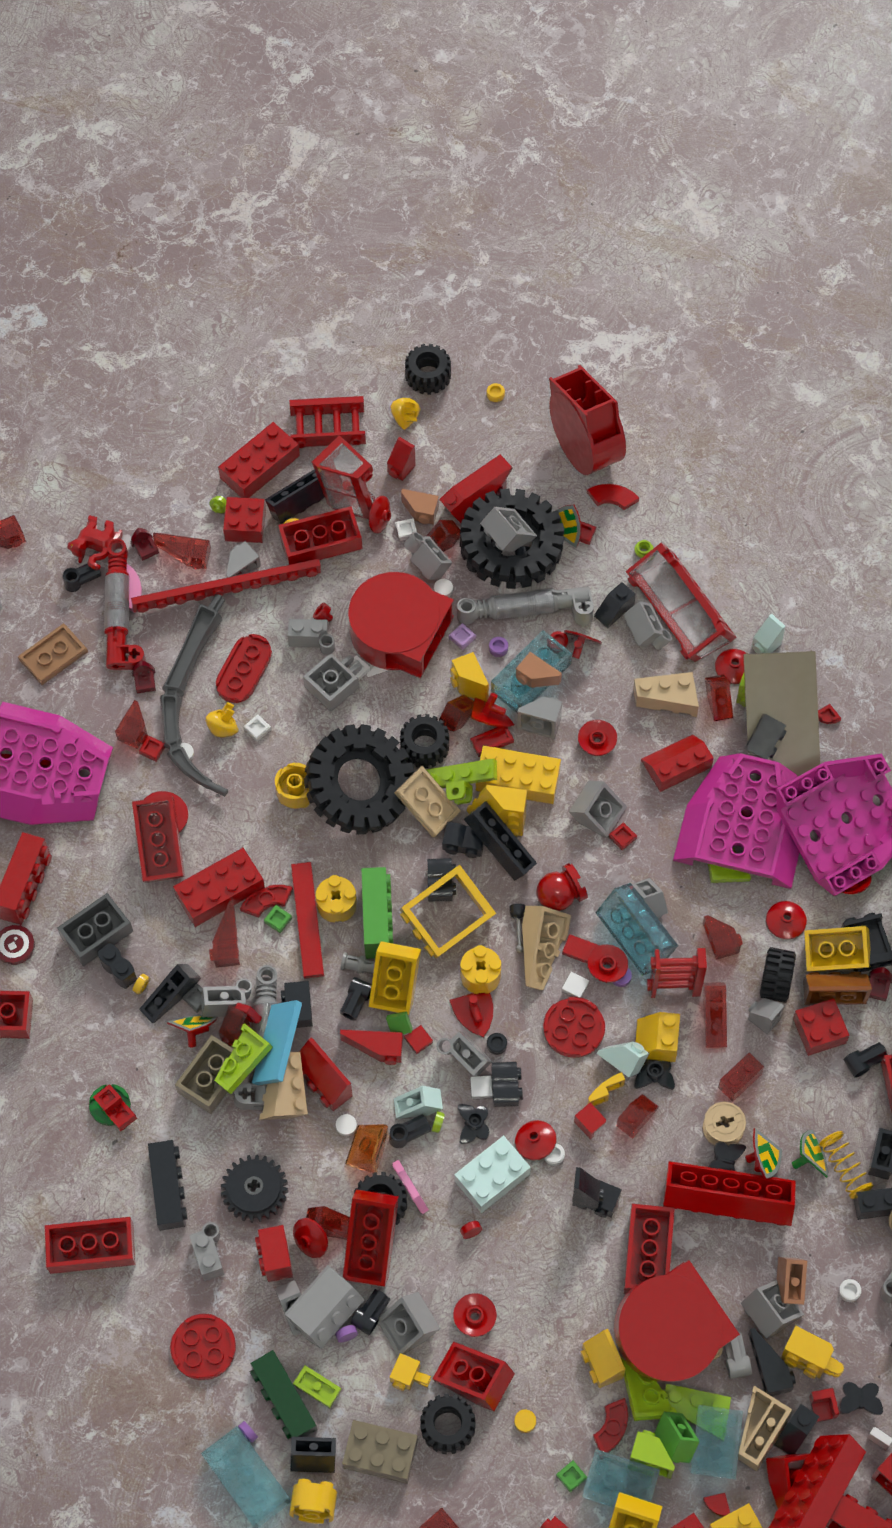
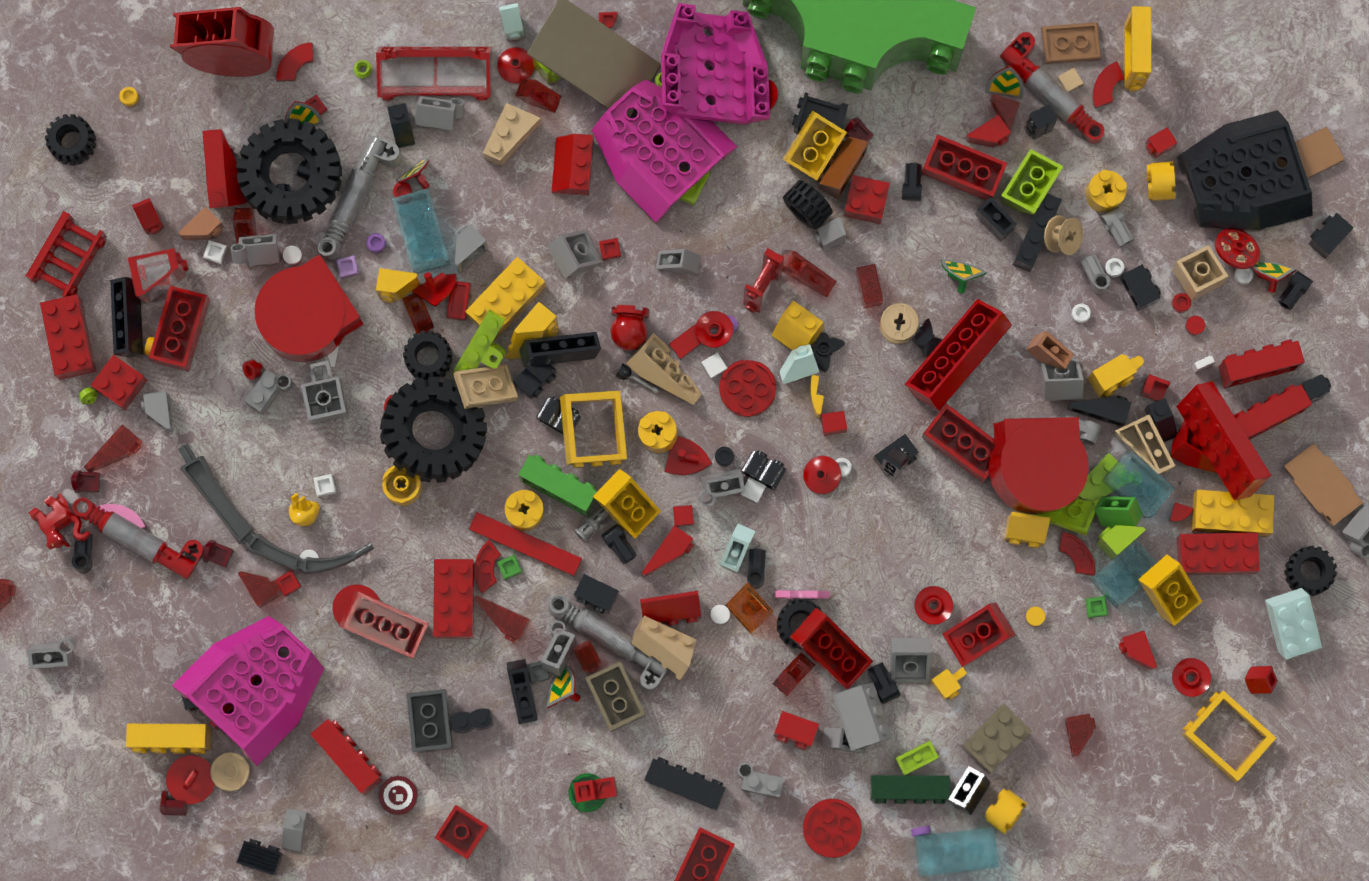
camera: 60 degrees left, 15 degrees up
medium nougat tile [18,623,88,685] -> none
red plate [131,559,321,613] -> none
yellow tile [132,973,150,995] -> none
lime wing [214,1023,273,1094] -> none
red tile [216,634,272,703] -> none
black gear [221,1155,288,1223] -> none
red tile [234,1003,262,1024] -> none
medium azure tile [252,1000,302,1085] -> none
red dish [293,1218,328,1258] -> none
medium lavender tile [335,1325,358,1343] -> none
red dish [369,496,391,533] -> none
bright green tile [386,1011,413,1034] -> none
yellow piece [390,398,420,430] -> none
black tyre [420,1393,476,1454] -> none
lime tile [431,1111,445,1133] -> none
light aqua brick [454,1135,531,1213] -> none
black animal [458,1104,490,1144] -> none
red tile [460,1221,482,1239] -> none
light grey slope [480,507,537,551] -> none
nougat slope [516,652,562,688] -> none
red dish [578,720,617,756] -> none
clear light blue brick [595,883,678,976] -> none
clear red slope [617,1094,659,1139] -> none
clear red slope [703,915,743,960] -> none
black brick [744,714,787,760] -> none
shield [745,1128,782,1179] -> none
red dish [766,901,807,940] -> none
yellow piece [819,1131,874,1199] -> none
black animal [840,1382,883,1415] -> none

